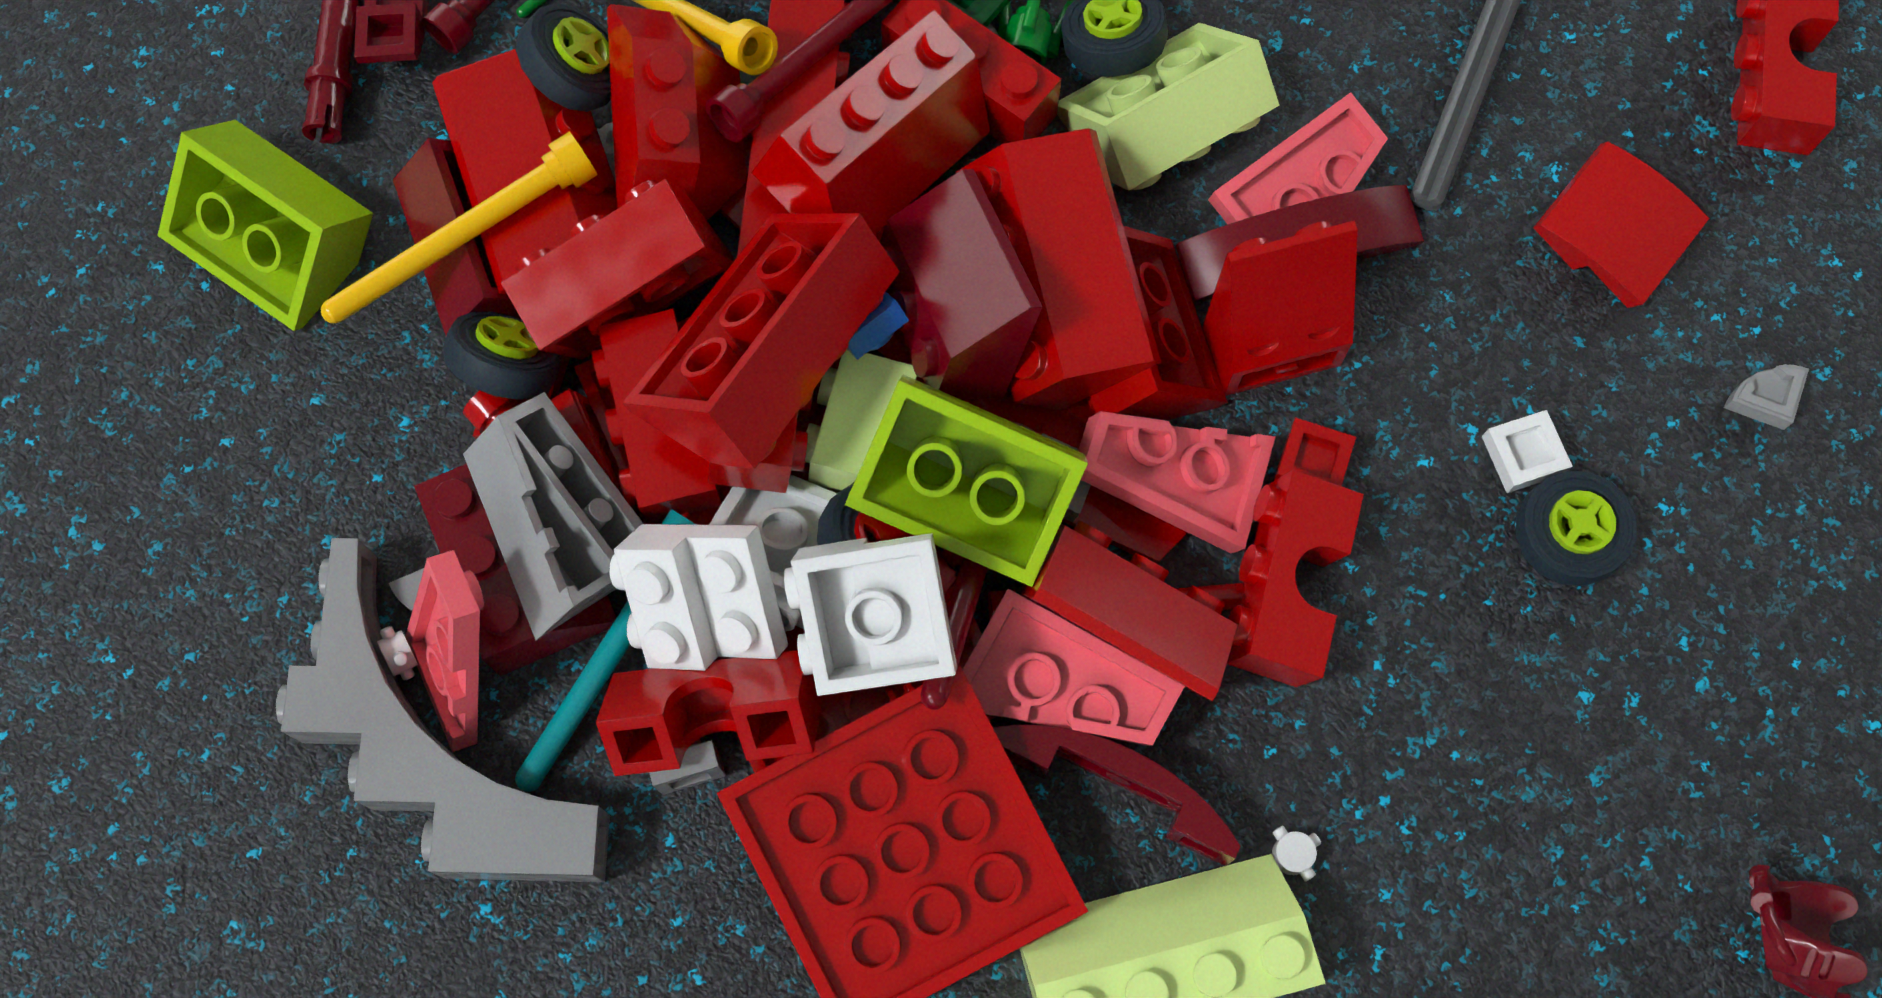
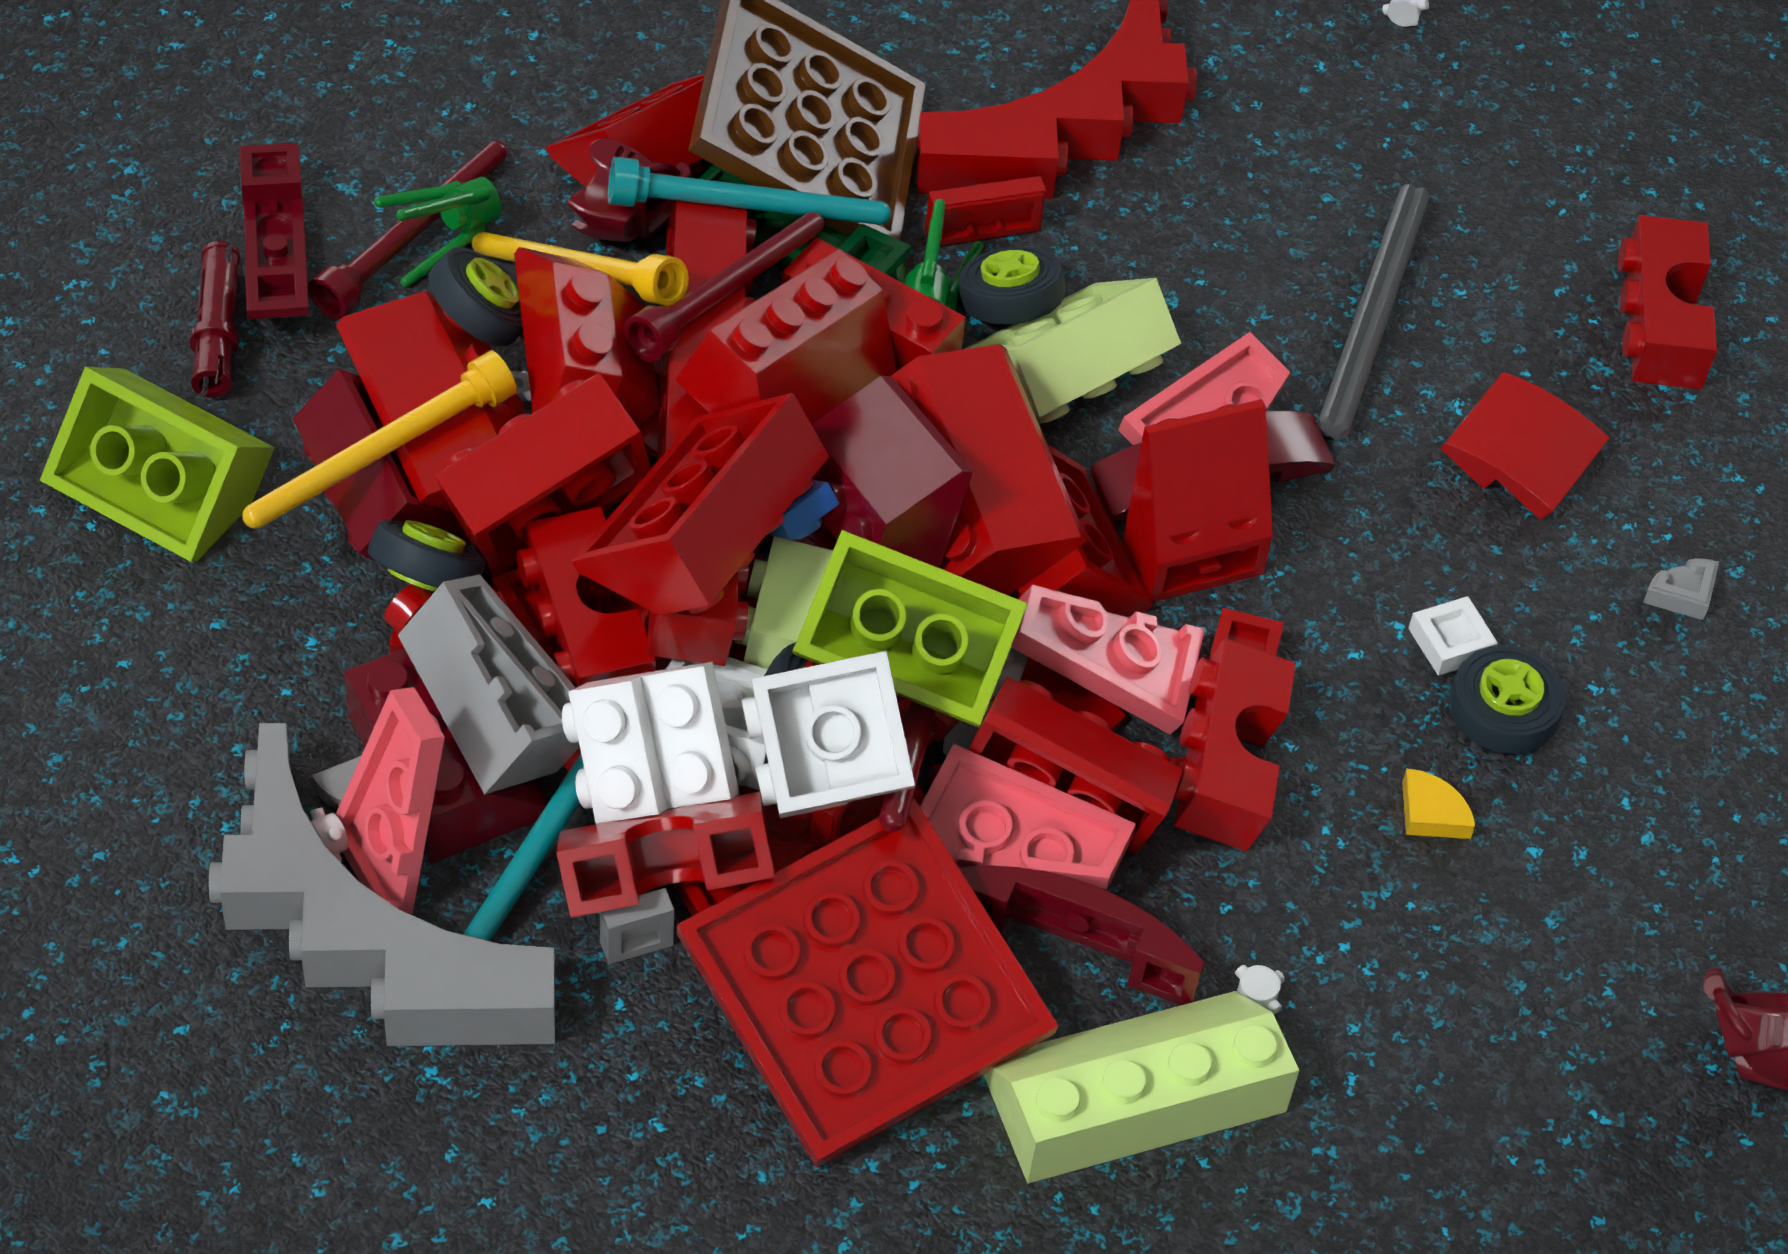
camera: 10 degrees left, 20 degrees down
none -> yellow tile [1402,768,1475,839]

